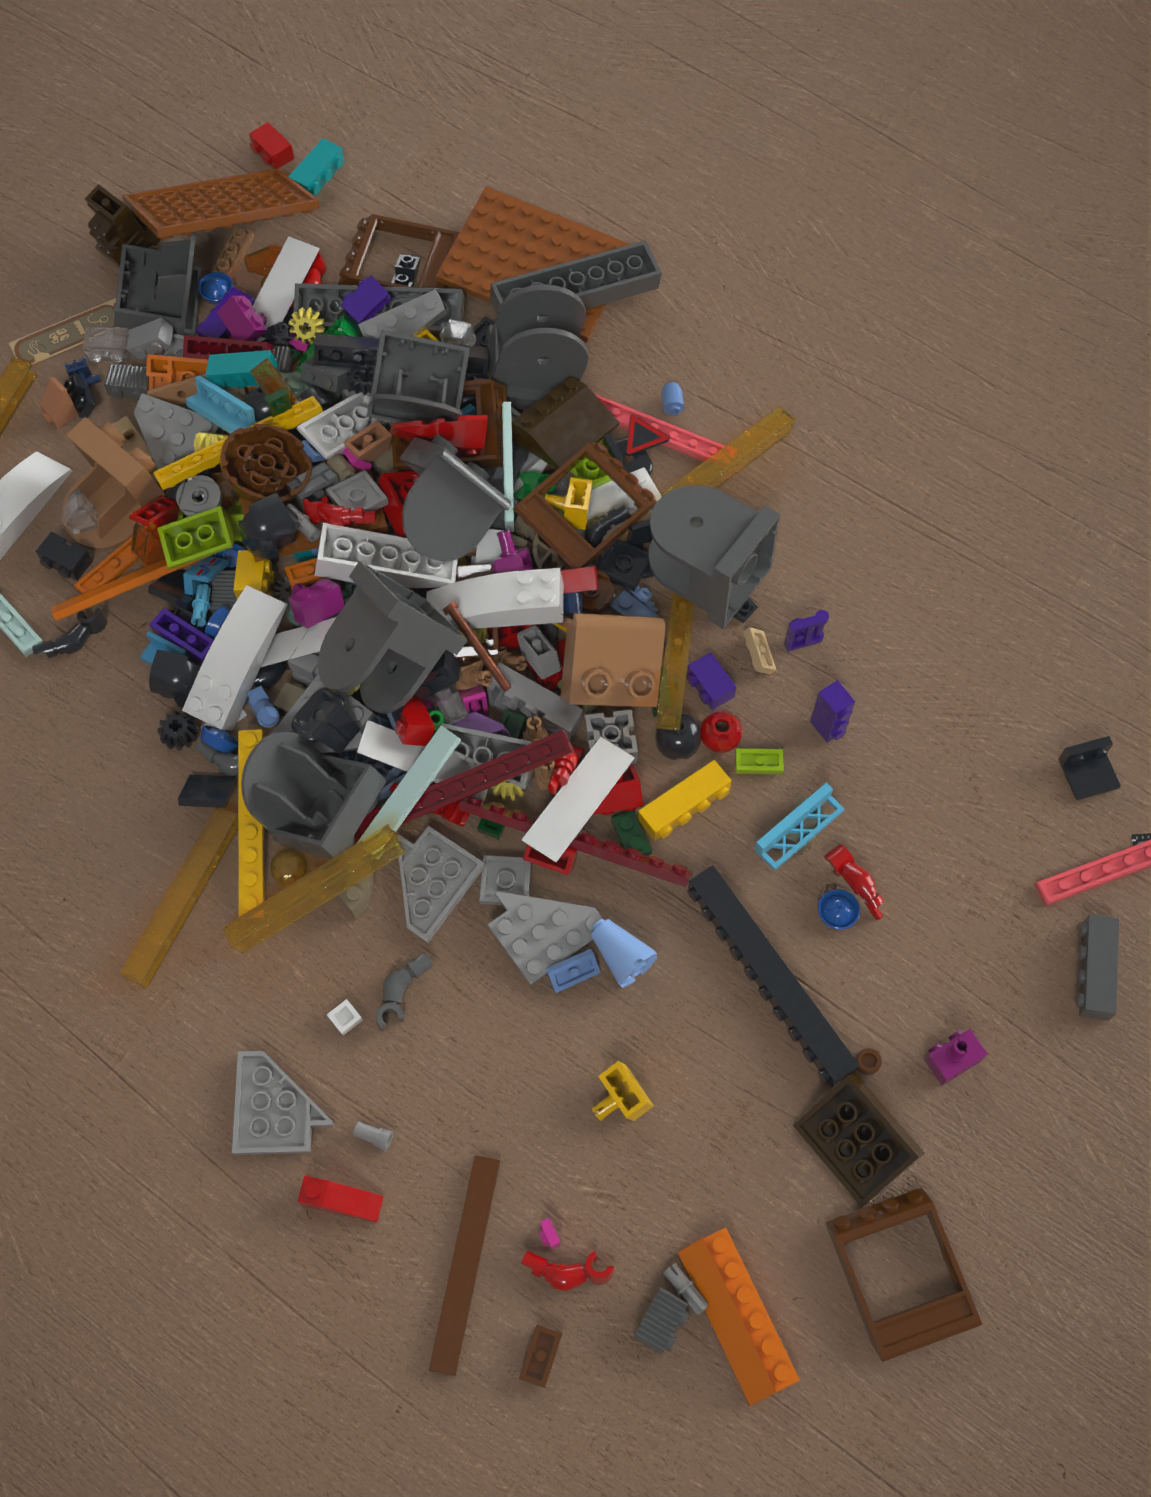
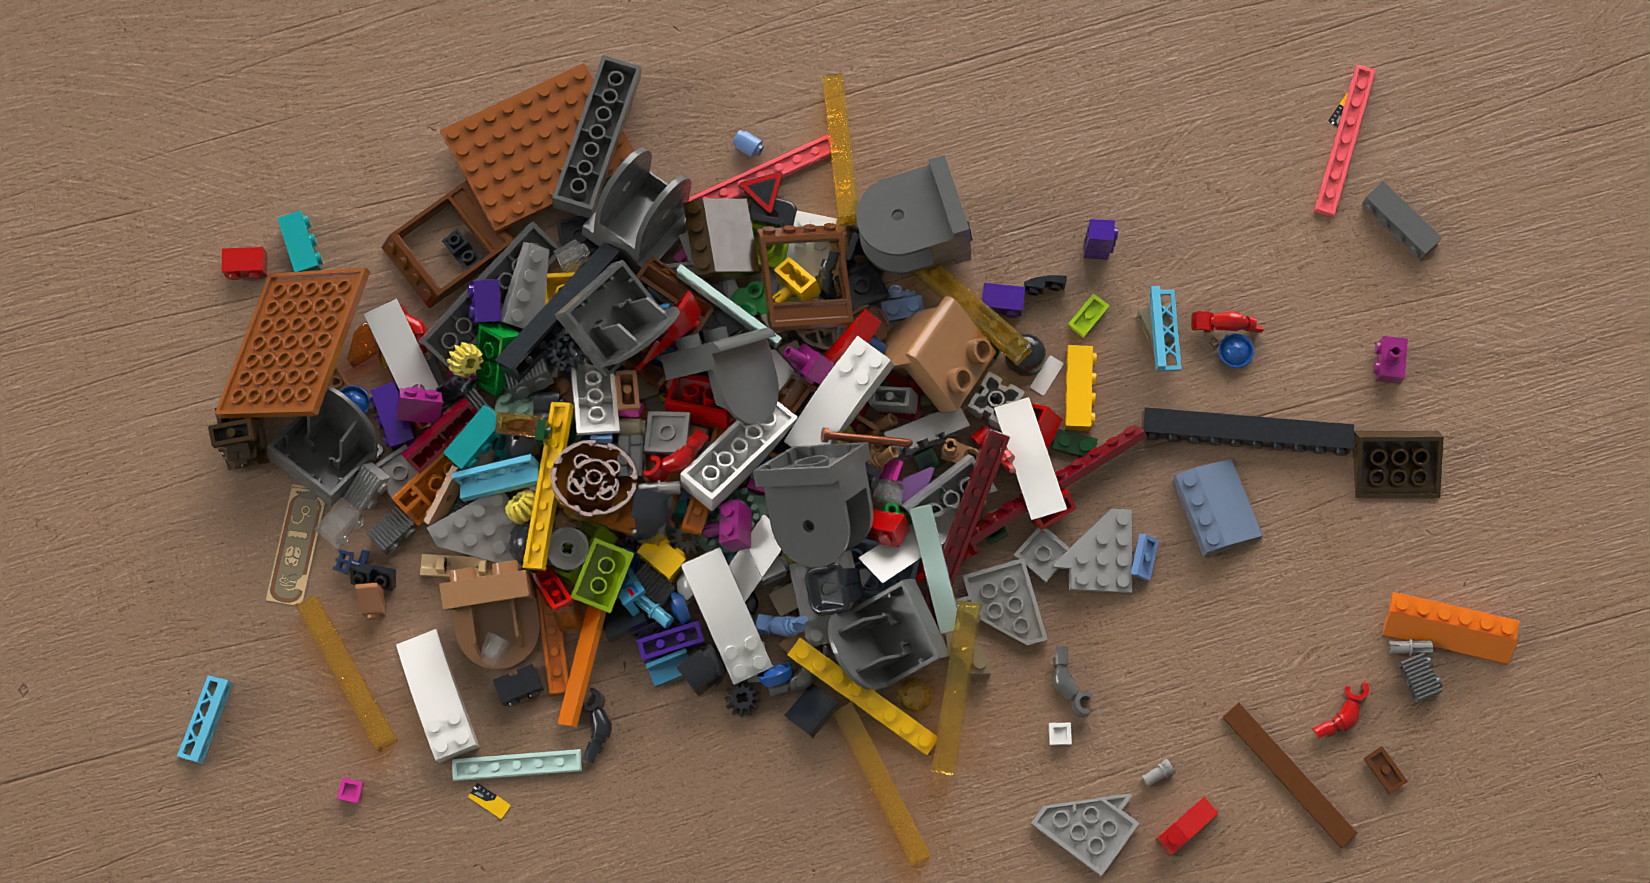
camera: 50 degrees left, 10 degrees up
dark pink plate [537,1218,561,1250] -> none
light blue cone [591,919,658,988] -> none
yellow brick [592,1061,654,1121] -> none
red piece [700,712,742,753] -> none
tan plate [743,627,777,675] -> none
dark purple plate [784,610,829,652] -> none
reddish brown window [825,1188,982,1362] -> none
reddish brown tile [856,1048,882,1075] -> none
black bracket [1058,736,1121,800] -> none
none -> black slope [1023,275,1067,296]
none -> white sticker [1030,356,1064,395]
none -> sand blue slope [1172,459,1263,557]

